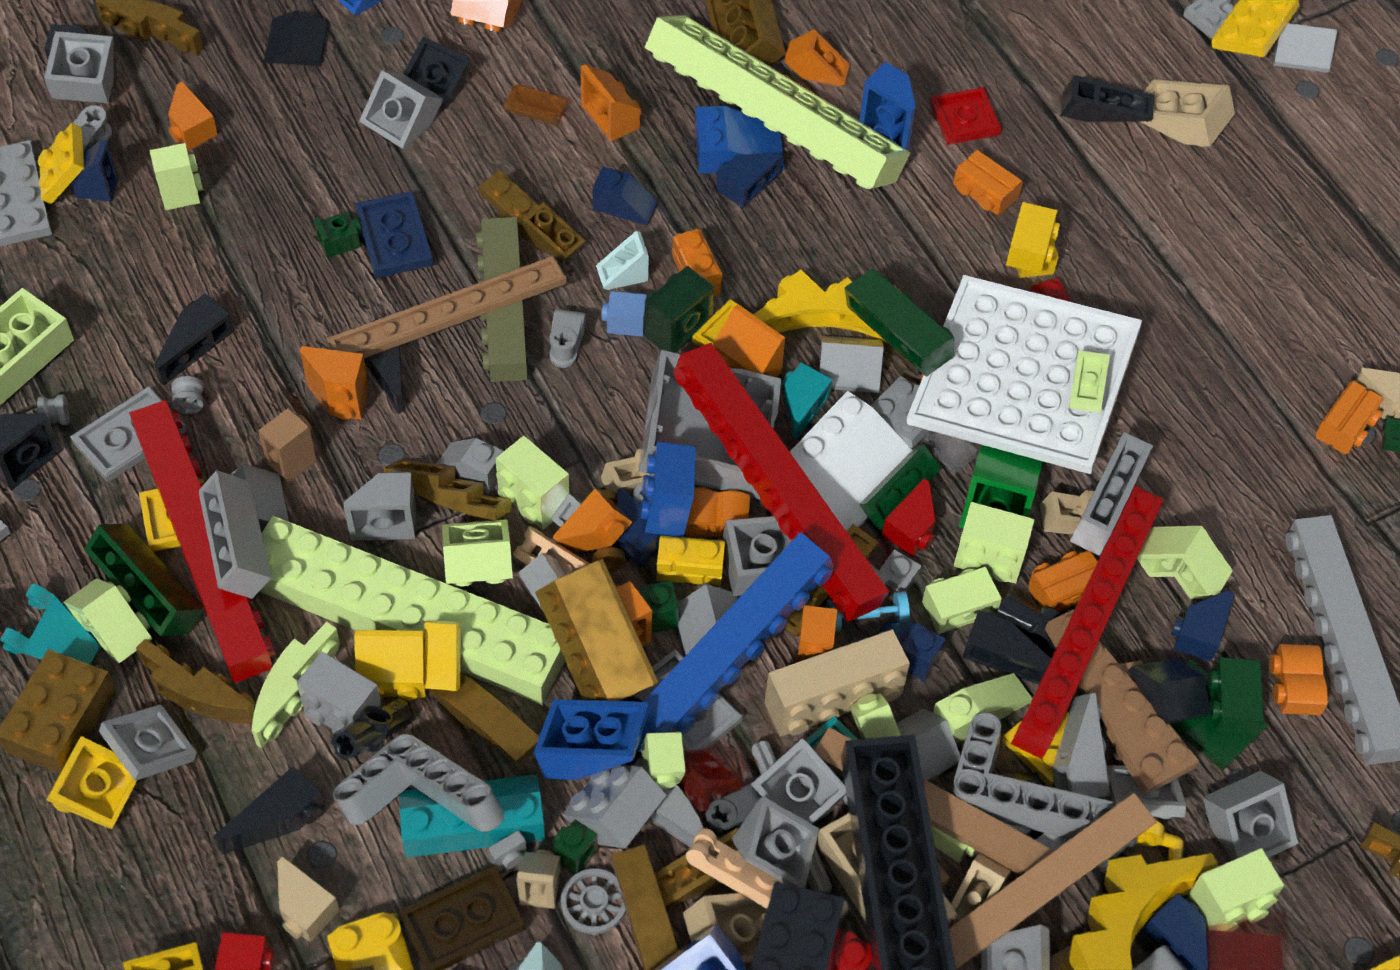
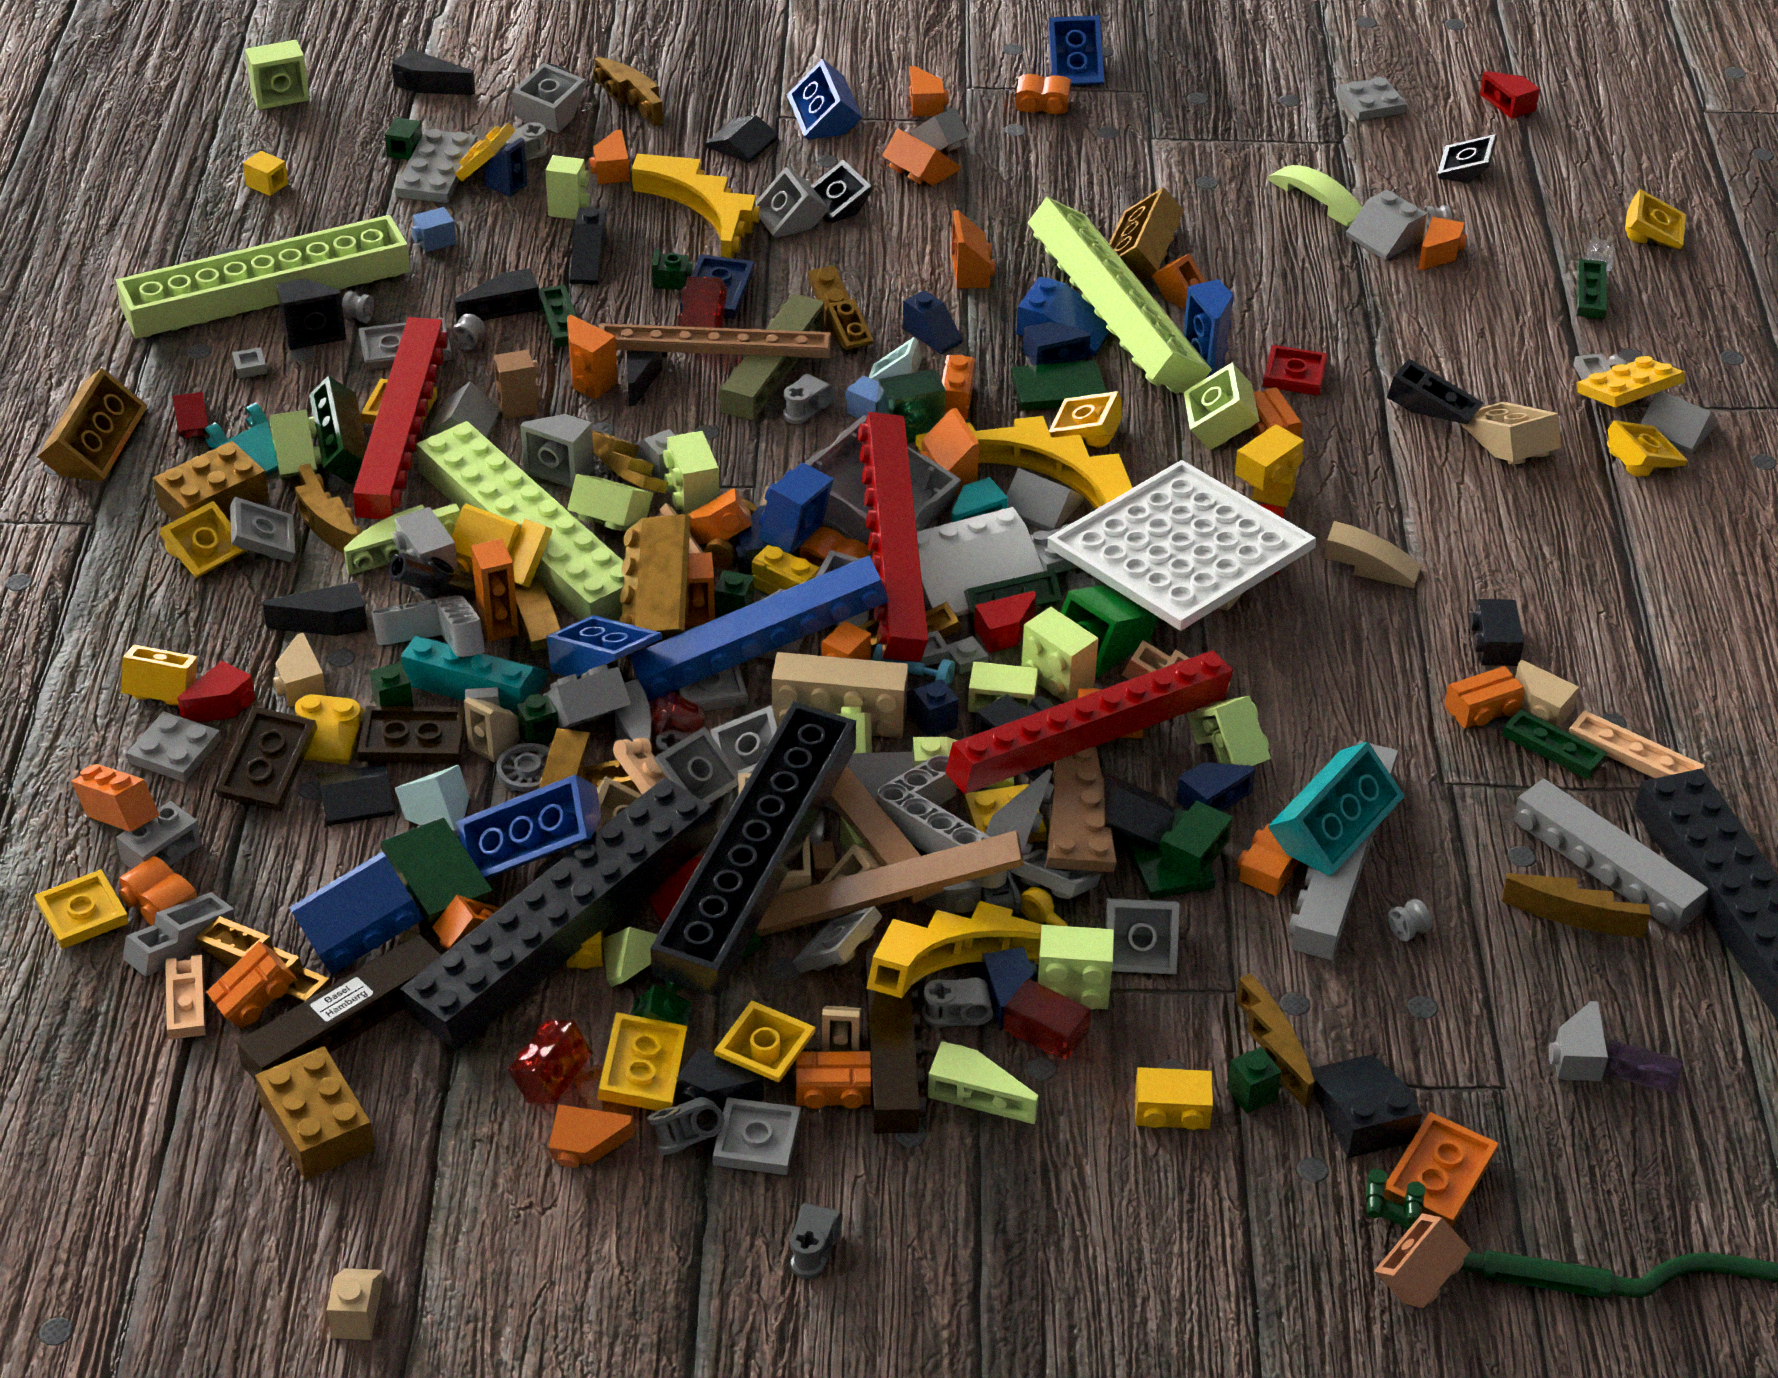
camera: 30 degrees right, 15 degrees down
light grey brick [199,470,271,599] -> none
clear orange tile [504,84,568,126] -> none
yellowish green brick [641,732,685,789] -> none
dark green brick [844,268,955,377] -> none
yellowish green plate [1069,350,1110,413] -> none
light grey brick [1070,432,1153,556] -> none
none -> dark green brick [369,662,413,706]
none -> medium blue brick [411,207,457,252]
none -> orange brick [471,539,519,642]
none -> dark green plate [539,285,577,347]
none -> black slope [570,207,607,285]
none -> yellow arch [632,154,760,258]
none -> clear red brick [677,277,728,328]
none -> dark green tile [1011,360,1107,411]
none -> yellow slope [1049,391,1122,448]
none -> yellowish green brick [1183,362,1259,450]
none -> teal slope [1268,741,1405,876]
none -> tan slope [1324,521,1421,589]
none -> black brick [1469,599,1524,666]
none -> yellow slope [1607,420,1688,477]

